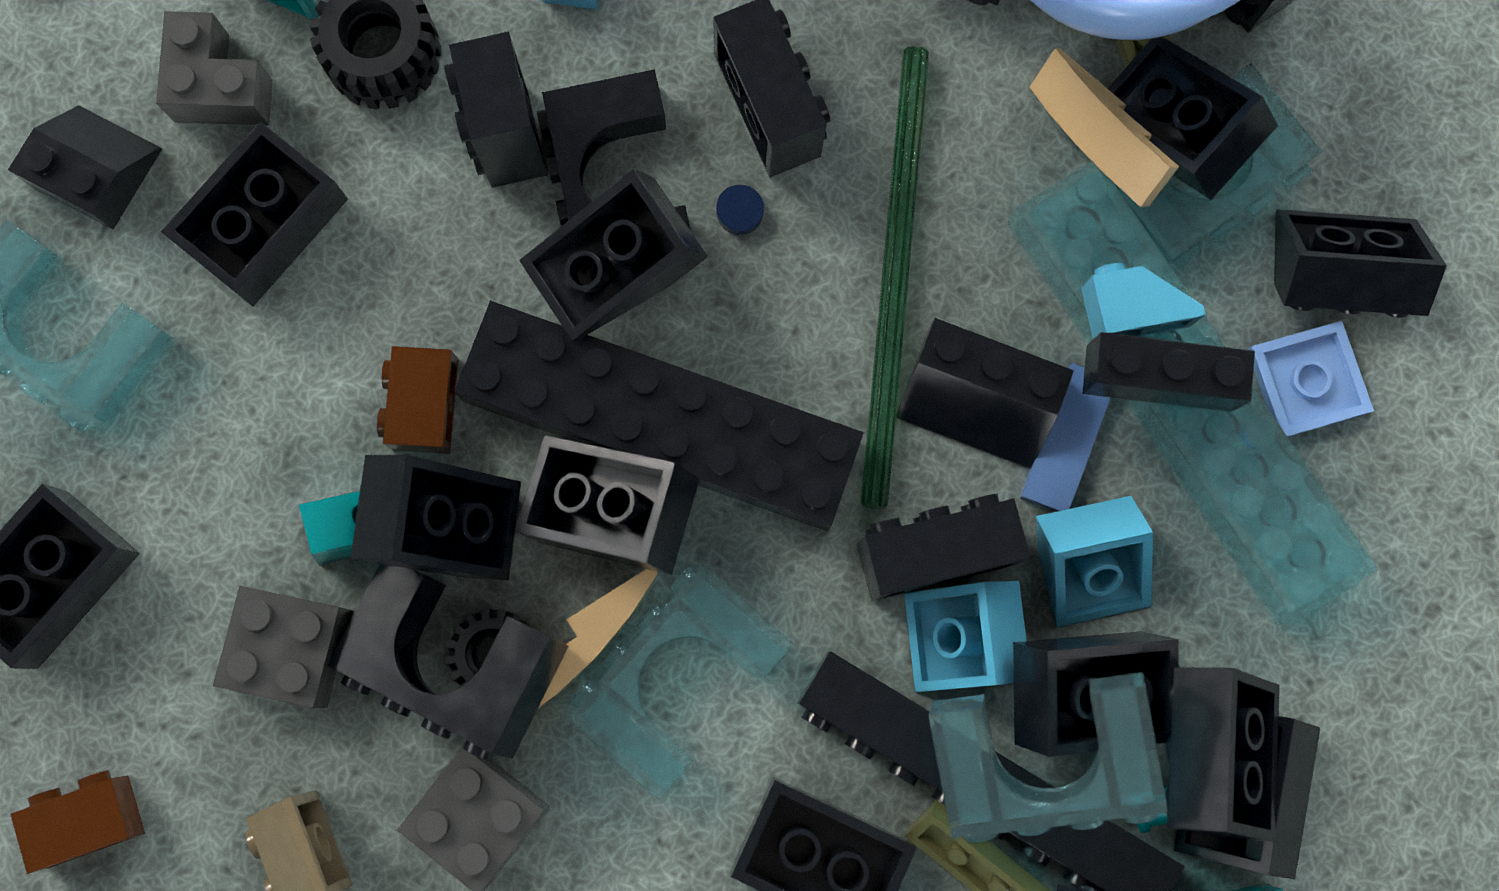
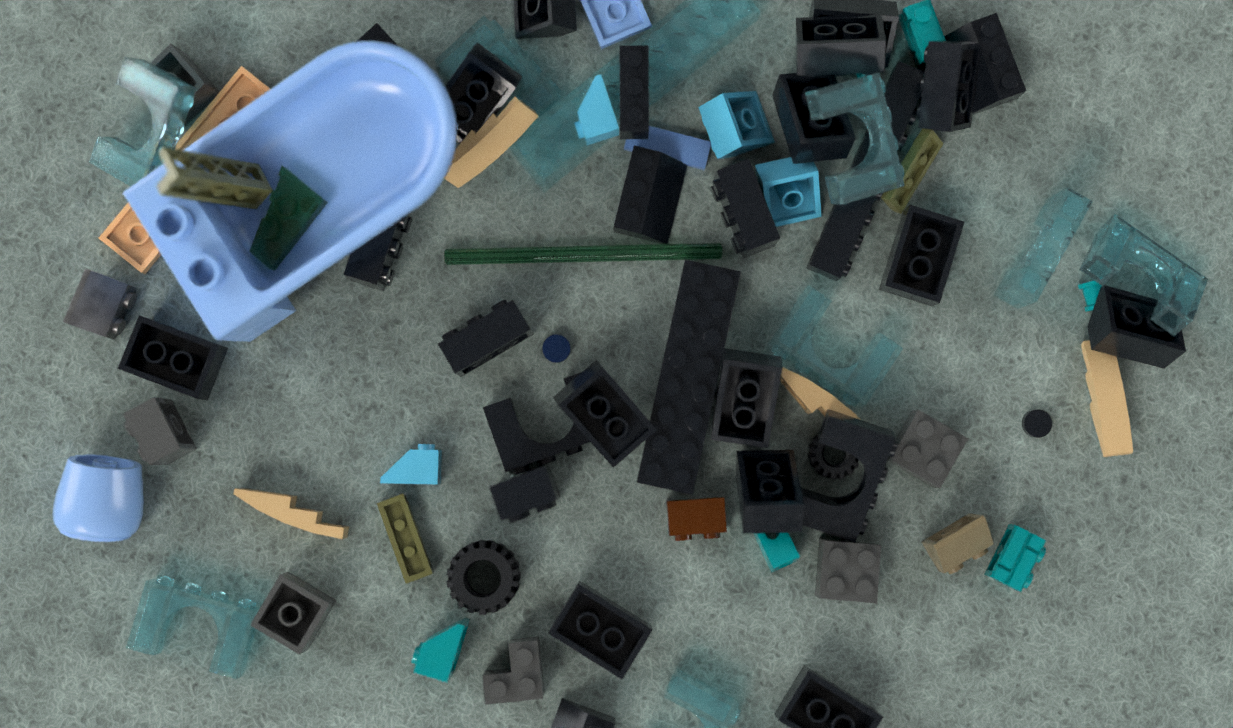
camera: 90 degrees left, 5 degrees up
reddish brown brick [10,770,146,874] -> none

